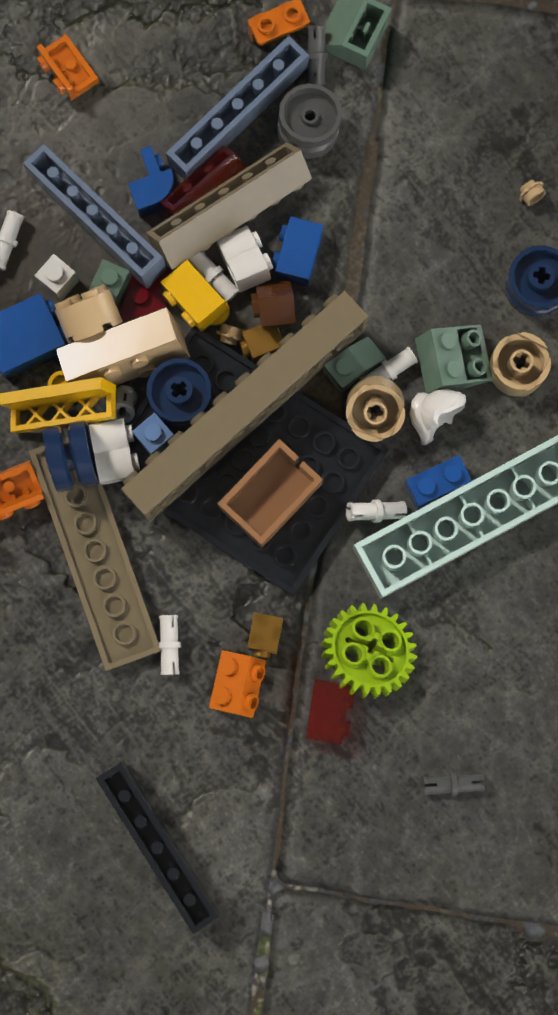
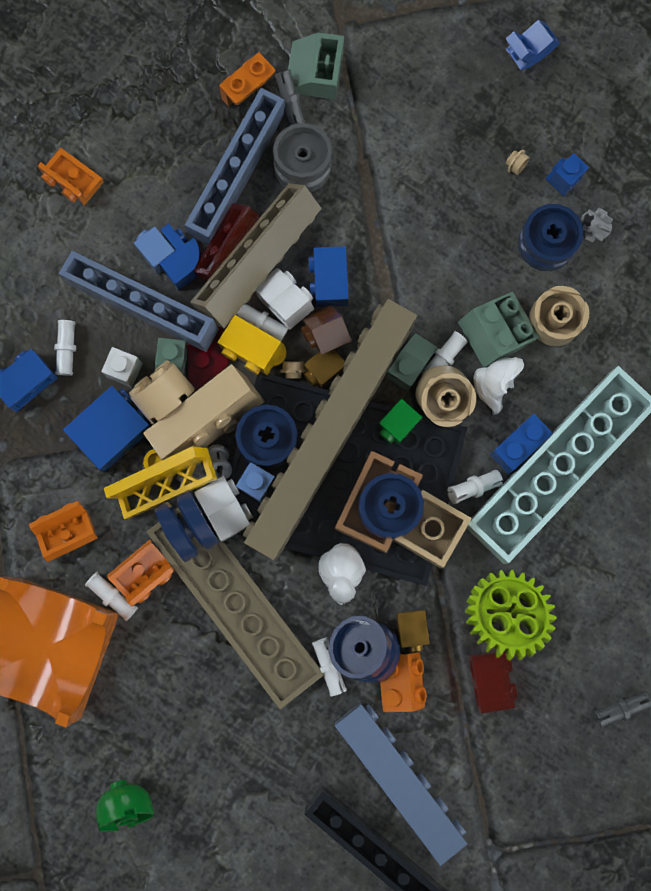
camera: 20 degrees left, 0 degrees up
none -> medium blue brick [134,227,175,274]
none -> white hair [319,543,366,605]
none -> dark blue wheel [329,616,400,683]
none -> sand blue brick [334,702,467,866]
none -> dark blue wheel [358,473,424,539]
none -> green brick [378,399,422,445]
none -> tan brick [393,490,472,568]

